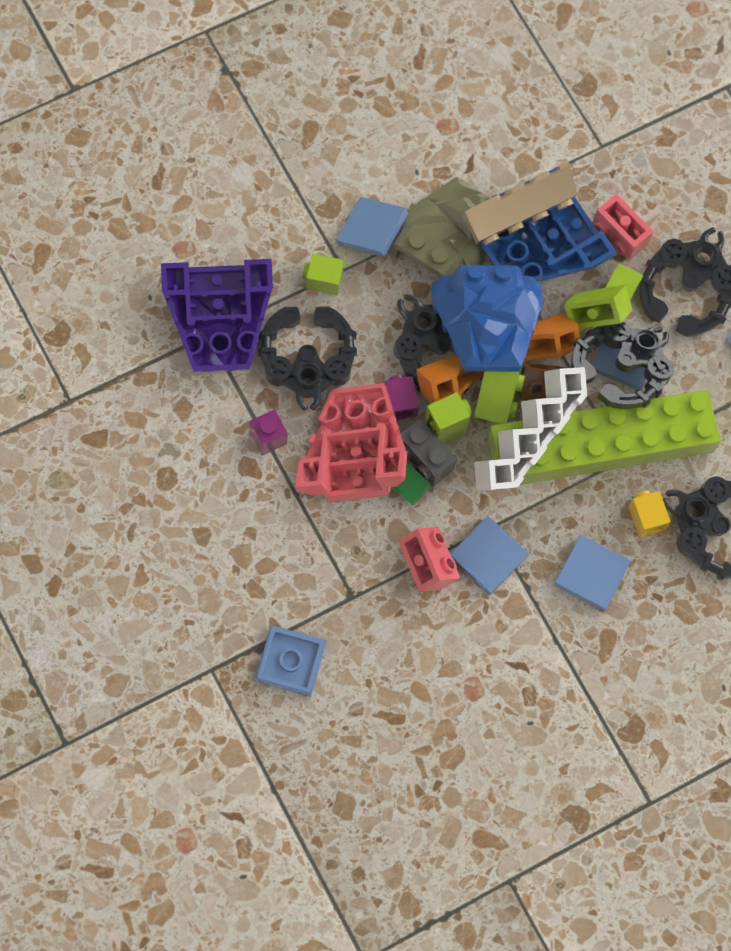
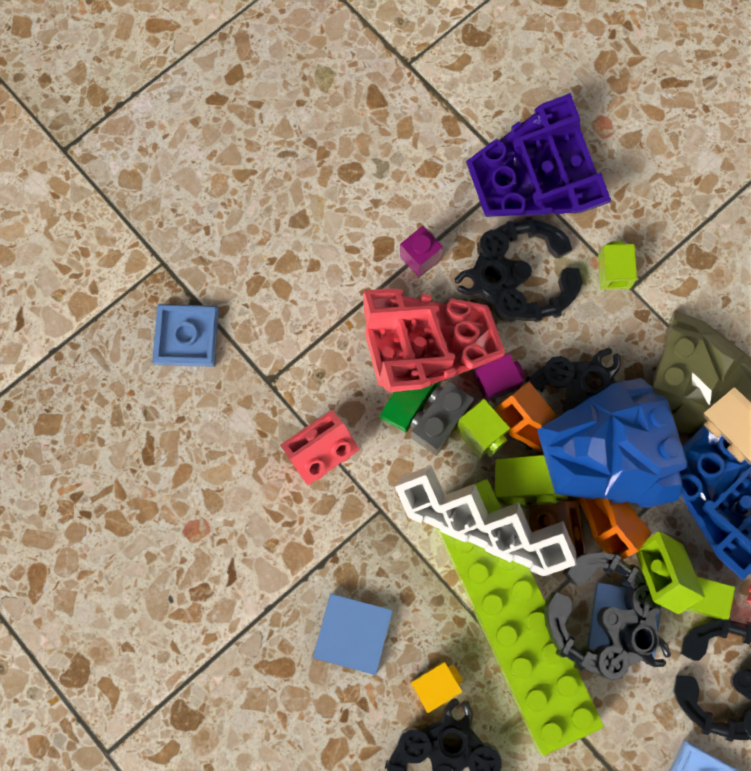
camera: 90 degrees right, 5 degrees up
medium blue tile [336,197,408,257] -> none
medium blue tile [450,516,529,595] -> none

